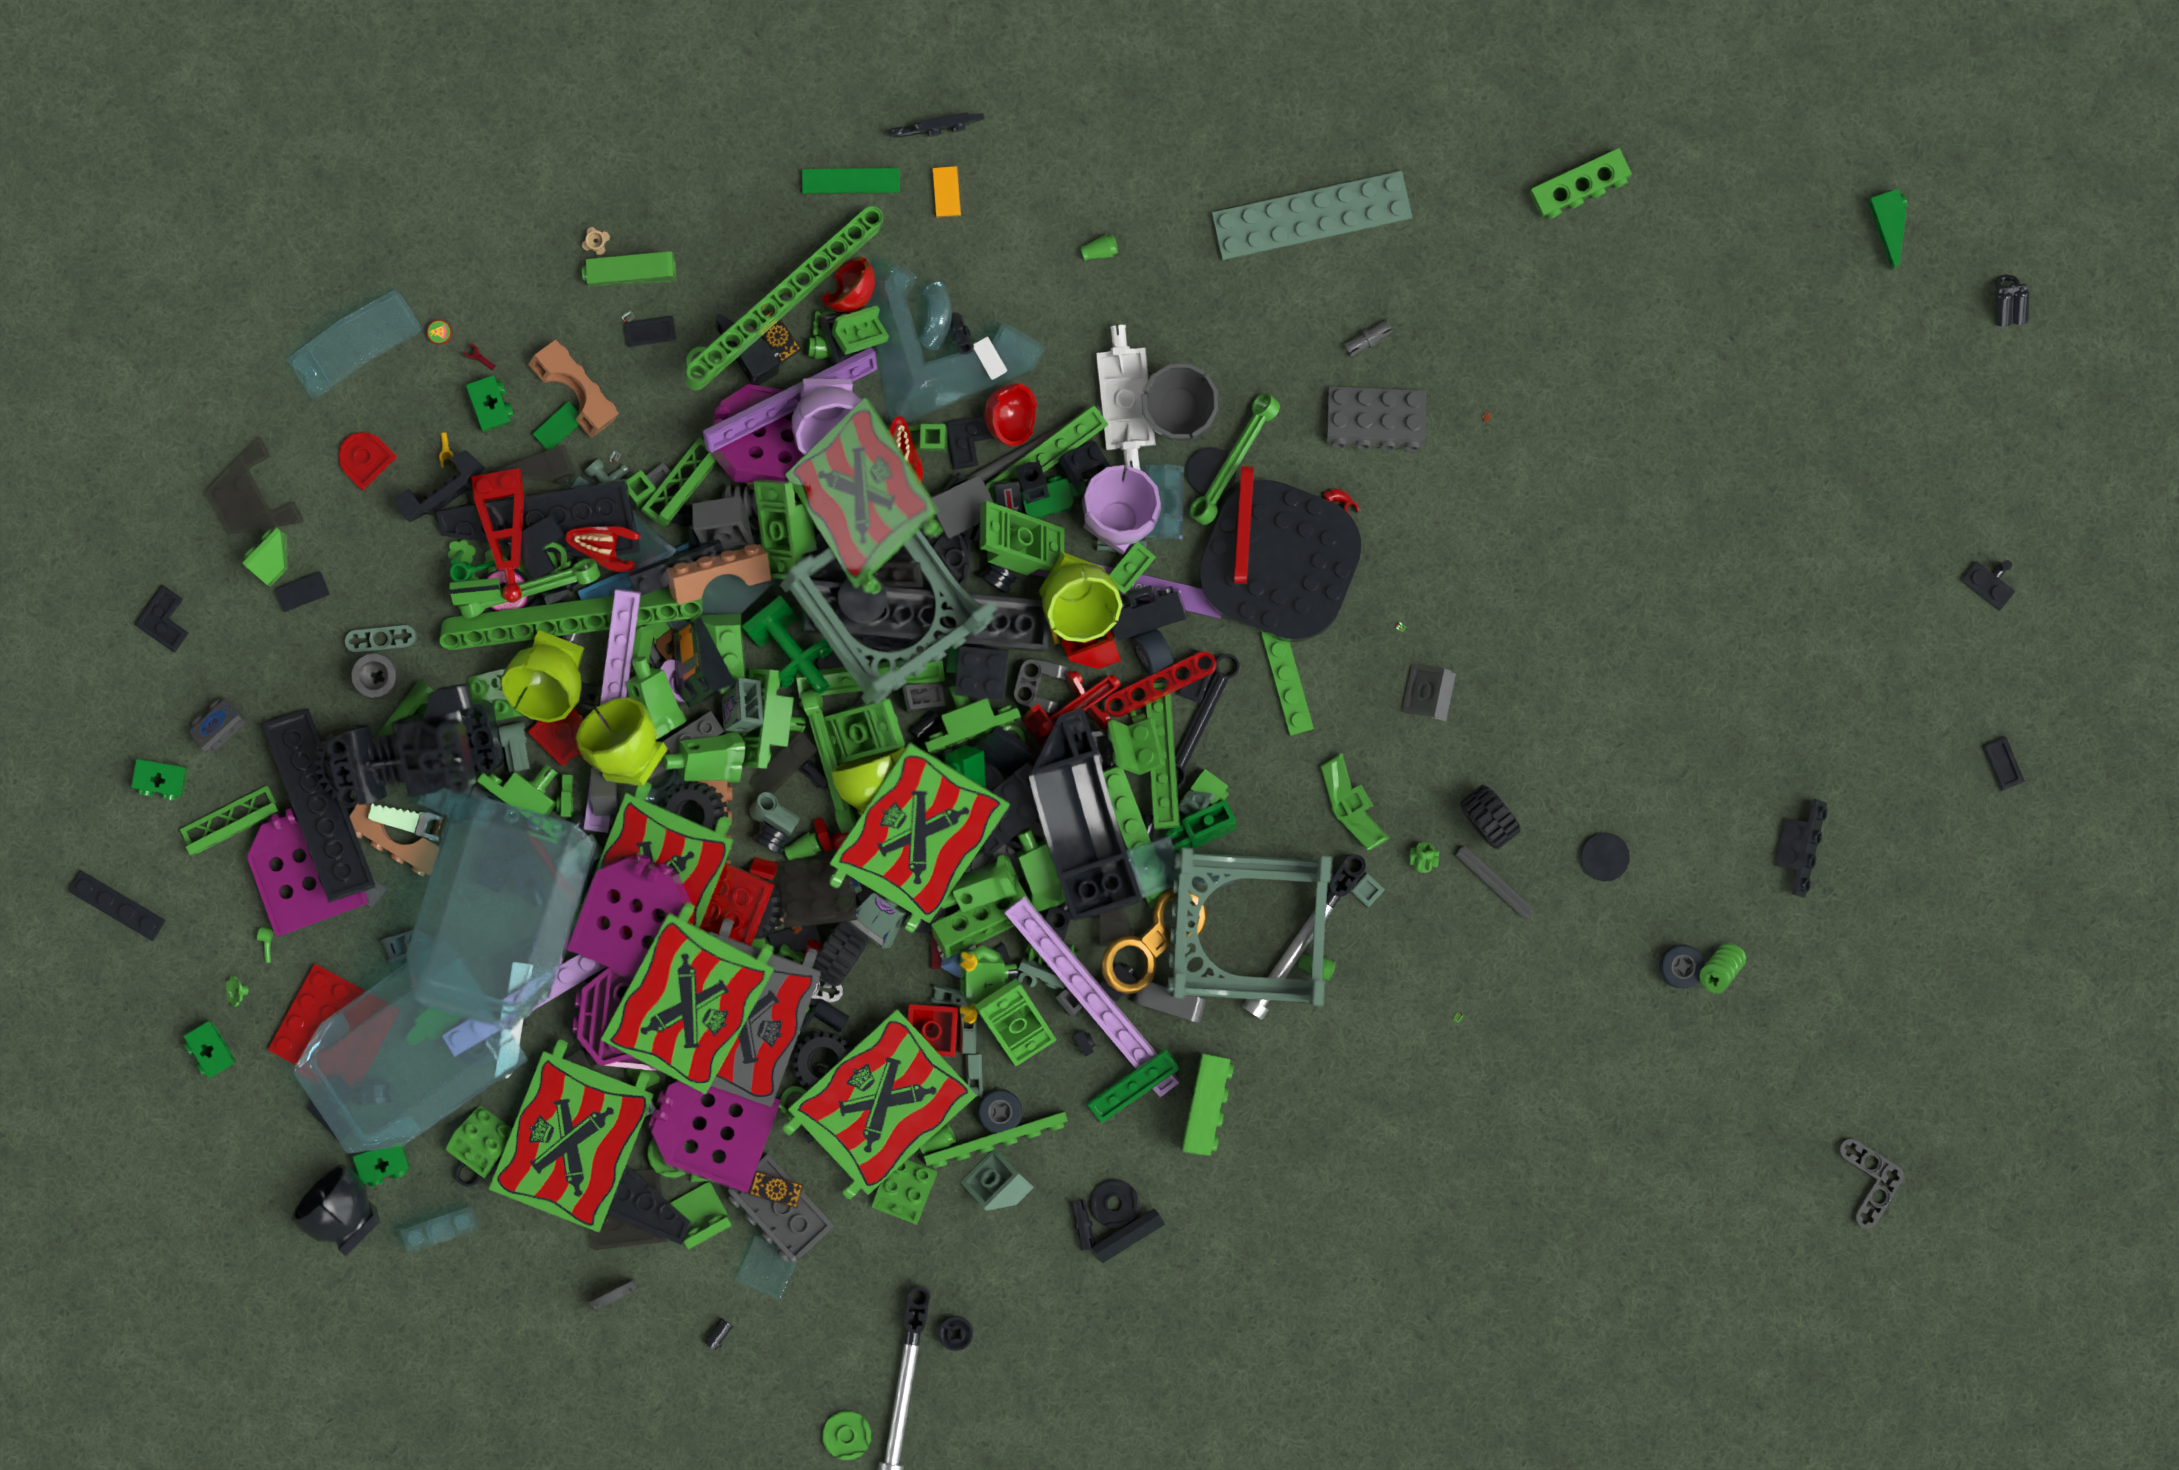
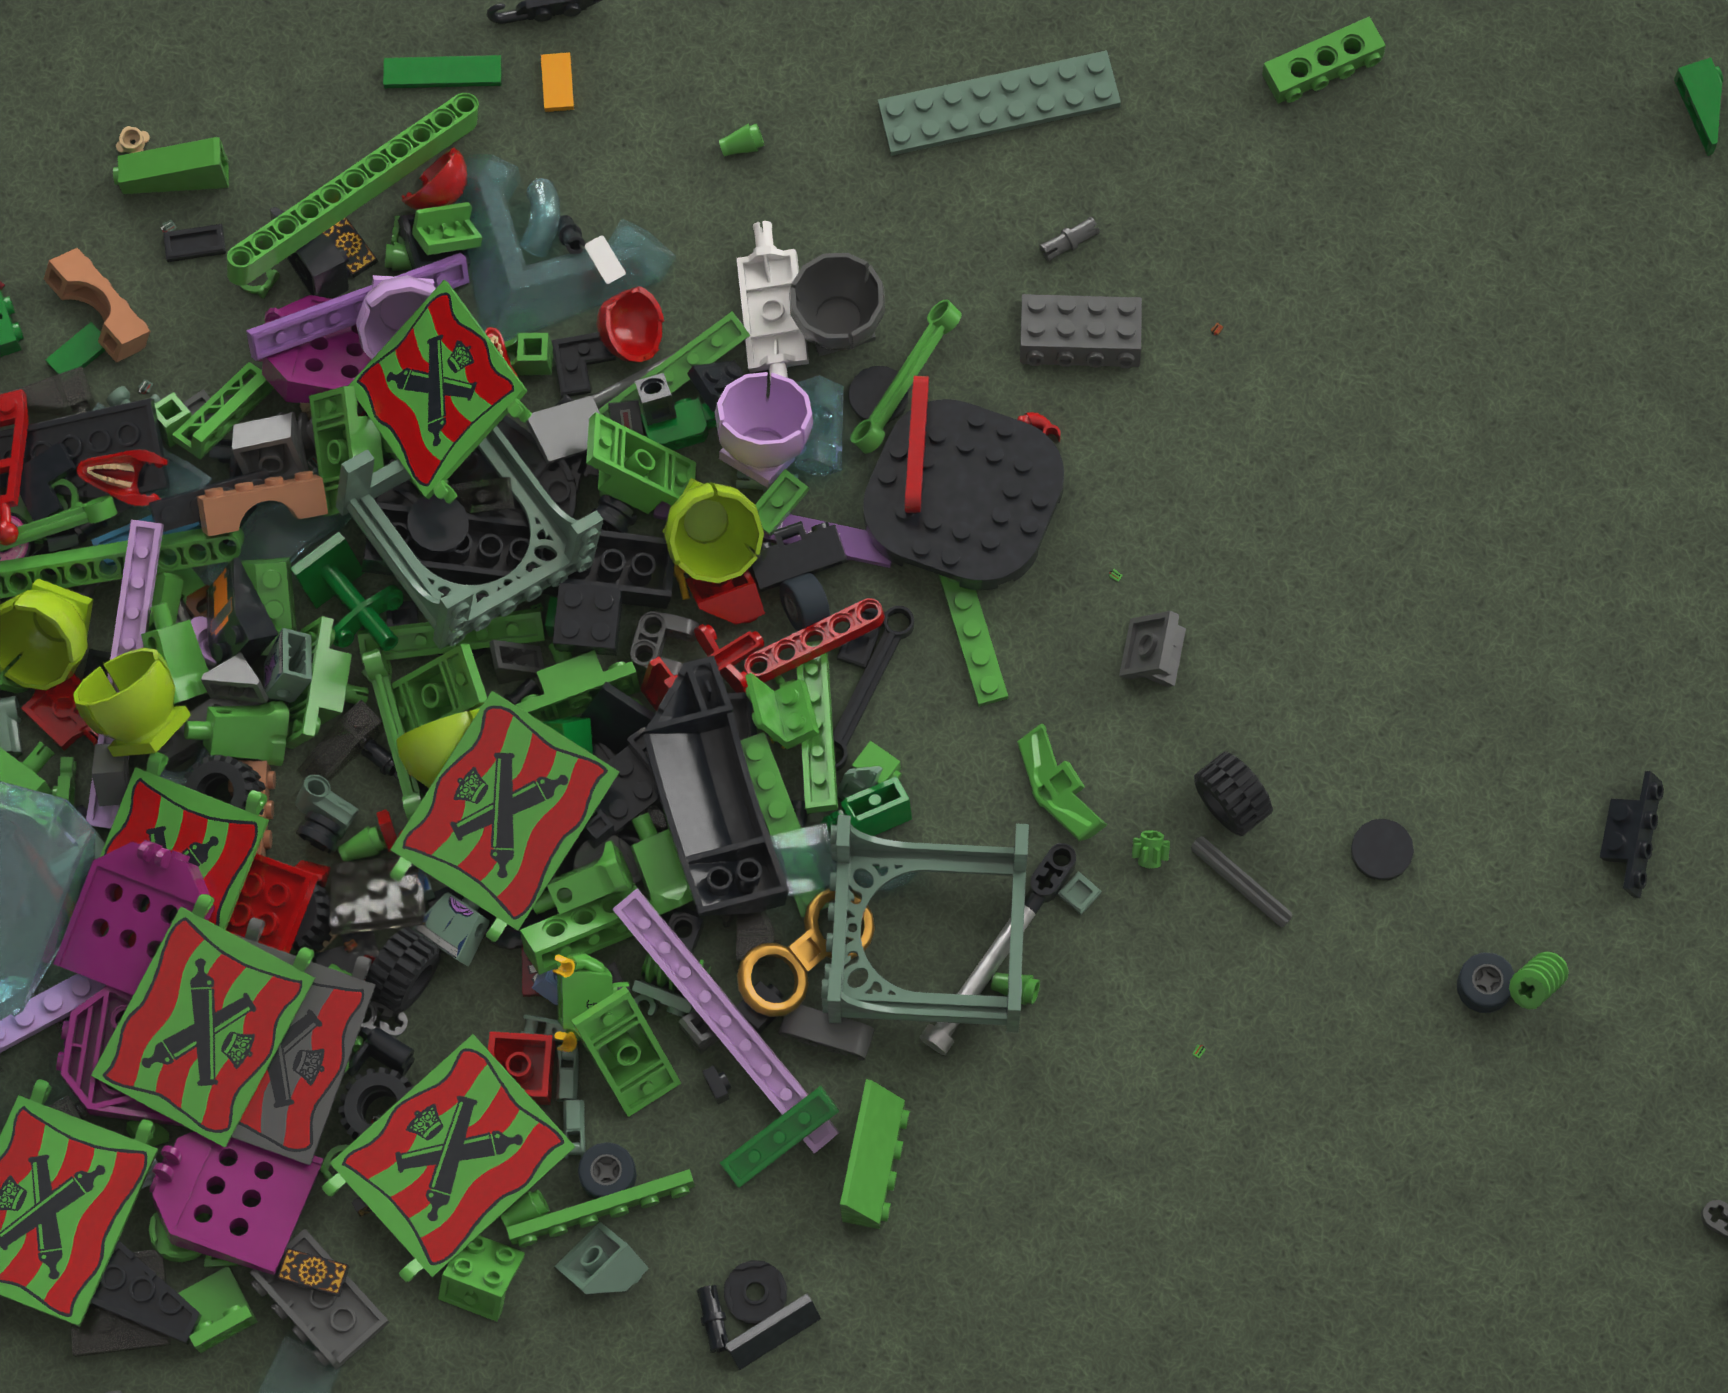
camera: 10 degrees right, 15 degrees down
none -> dark grey slope [201,652,268,703]

